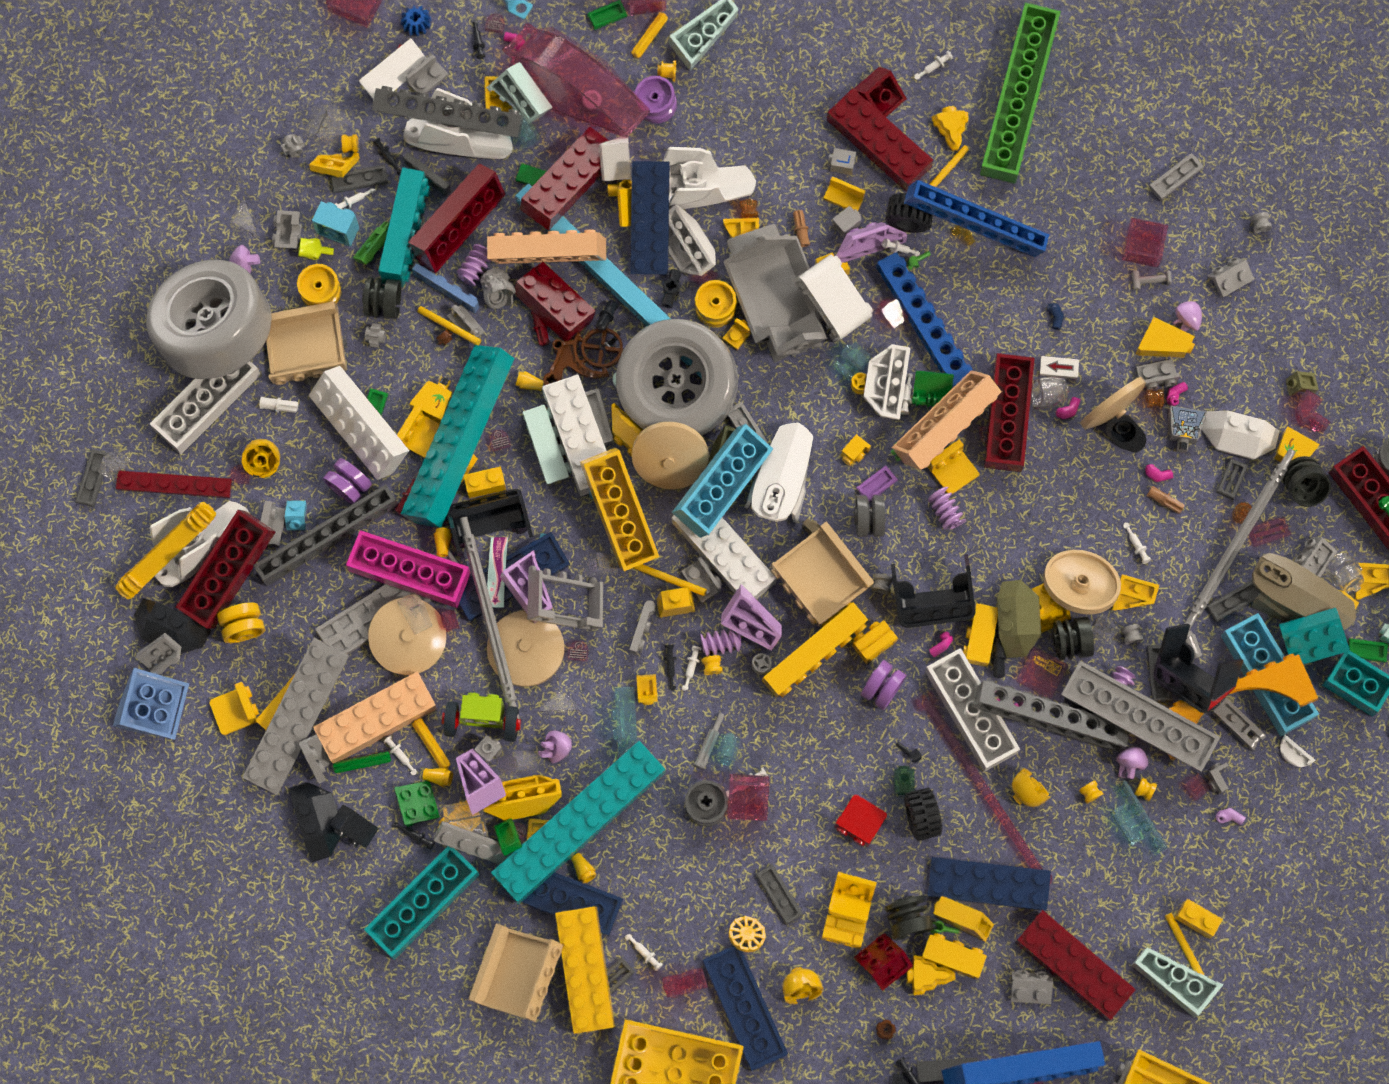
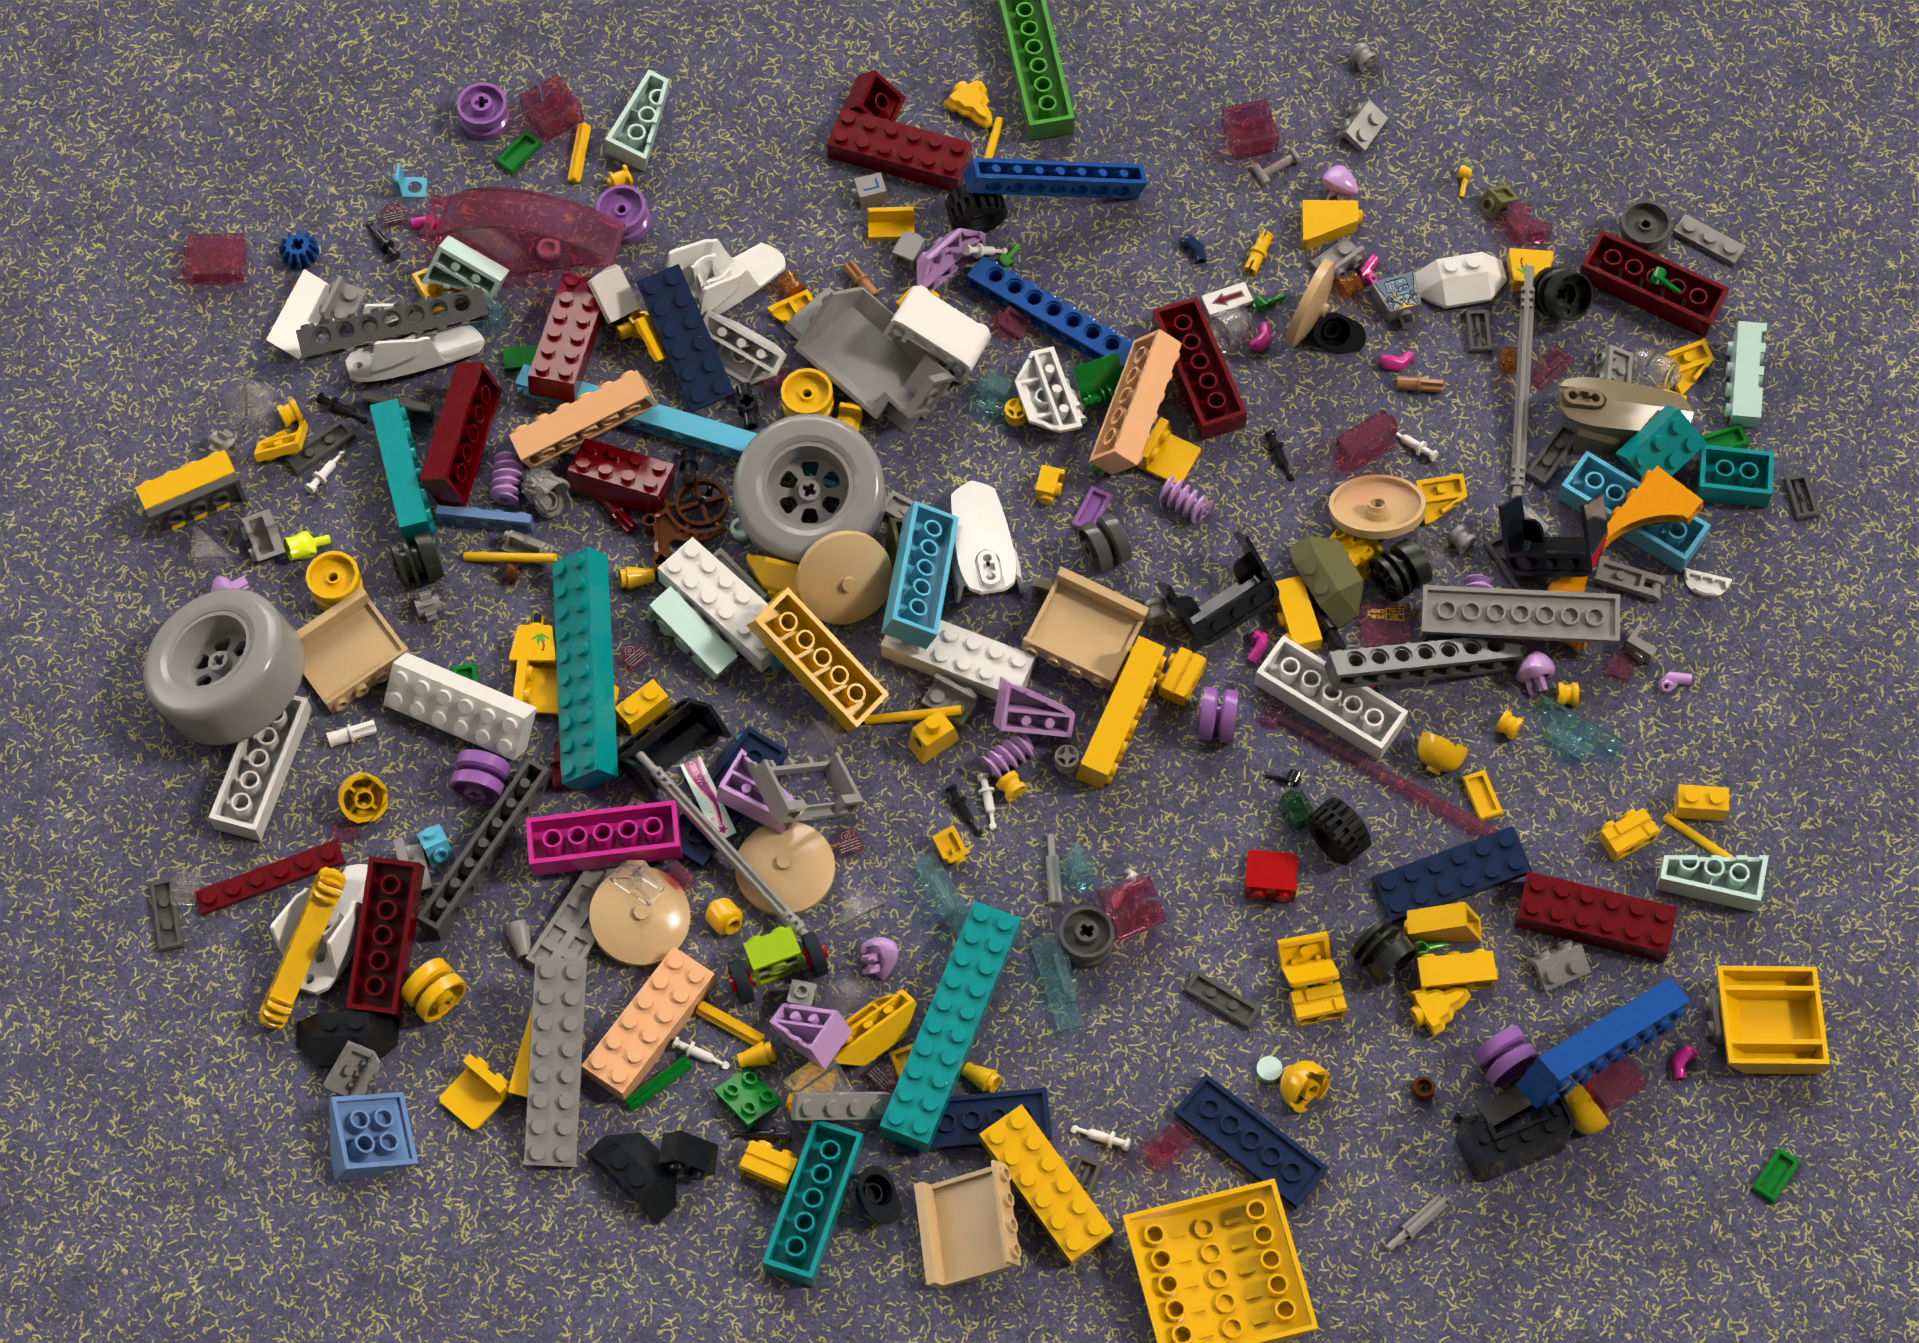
camera: 25 degrees left, 10 degrees down
light grey bracket [299,735,331,784] -> none
medium azure brick [312,201,359,247] -> none
bright green hinge [353,222,389,265] -> none
yellow cone [433,528,452,557] -> none
green tile [494,818,522,856] -> none
light grey plate [630,600,656,655] -> none
yellow wheel [728,916,766,952] -> none
dark red bracket [854,933,913,991] -> none
white piece [915,51,953,80] -> none
clear yellow arm [950,224,976,246] -> none
light grey plate [1149,153,1204,201] -> none
none -> piece [135,450,247,539]
none -> light grey cone [505,919,531,959]
none -> yellow head [705,898,743,935]
none -> yellow brick [738,1140,799,1193]
none -> black piece [855,1165,901,1224]
none -> clear light blue bracket [1029,934,1082,1033]
none -> yellow pin [1243,230,1274,276]
none -> green hand [1252,294,1286,312]
none -> light aqua tile [1256,1056,1282,1083]
none -> black piece [1264,429,1295,481]
none -> clear pink brick [1333,409,1398,476]
none -> yellow hand [1457,165,1472,198]
none -> yellow tile [1461,770,1503,823]
none -> medium lavender wheel [1472,1025,1539,1088]
none -> yellow brick [1598,808,1659,862]

